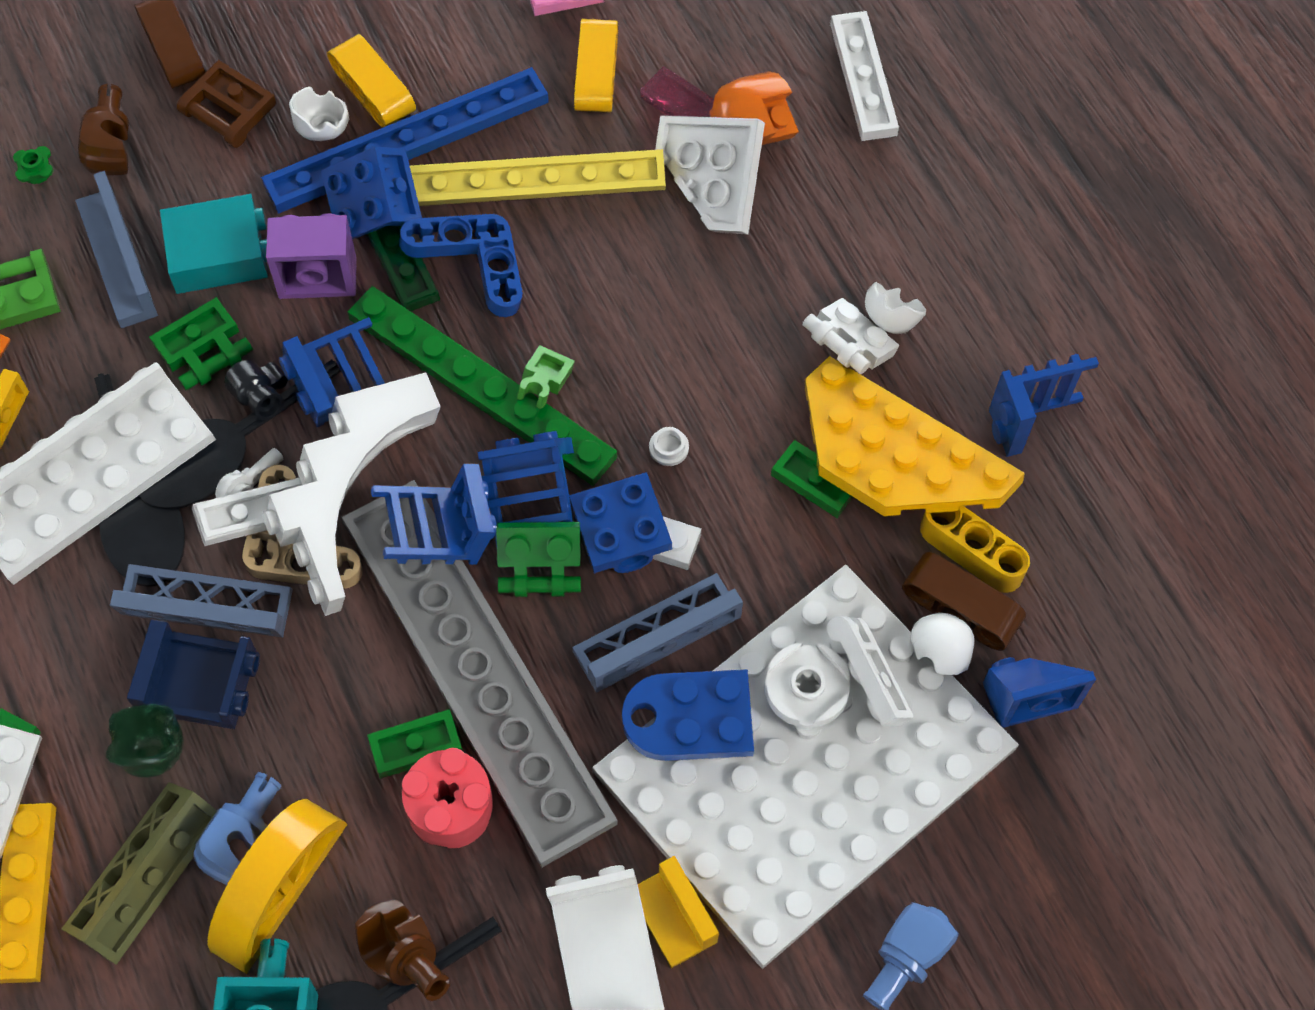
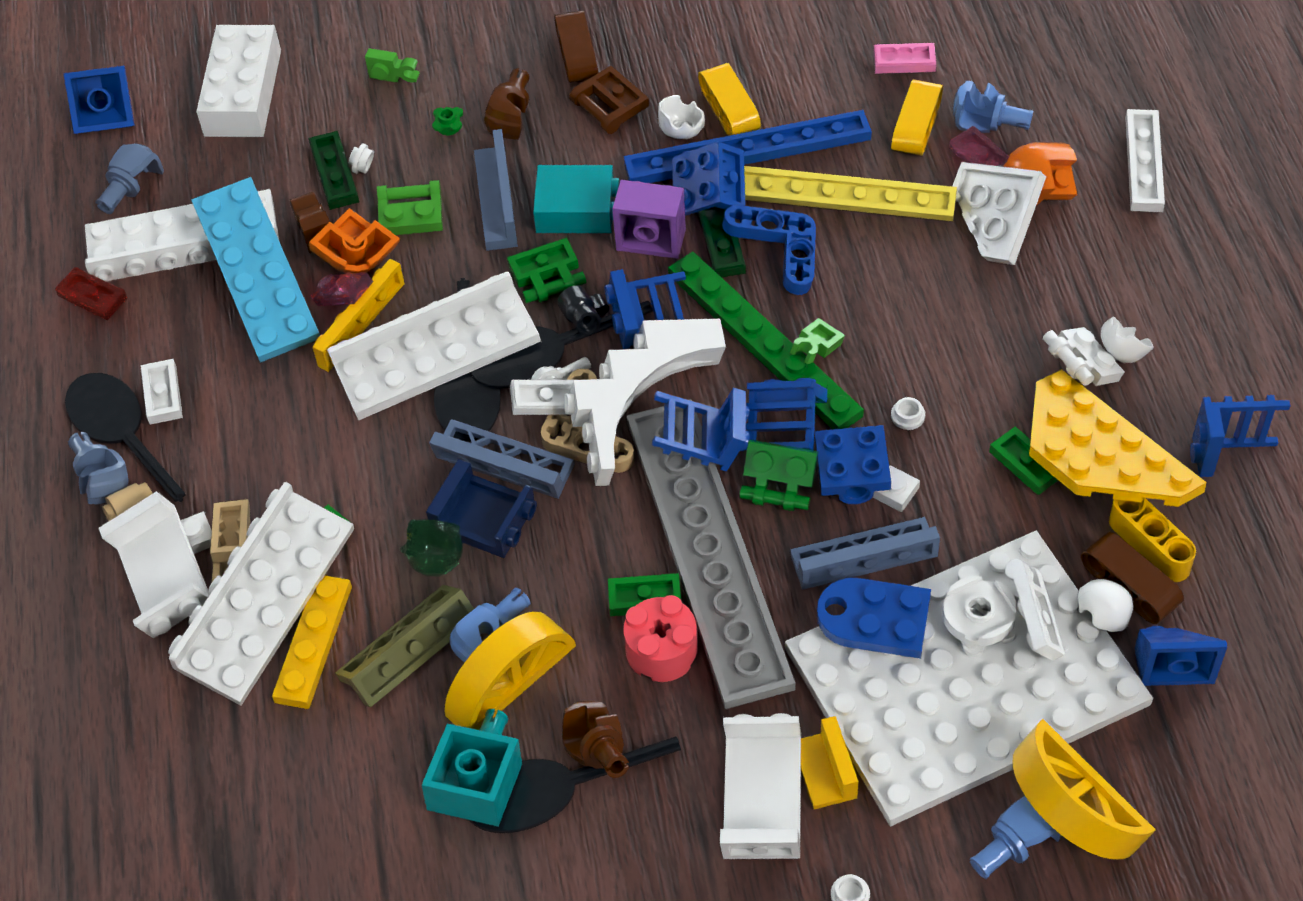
camera: 20 degrees right, 10 degrees down
none -> medium blue piece [953,81,1033,133]
none -> yellow window [1012,719,1156,860]

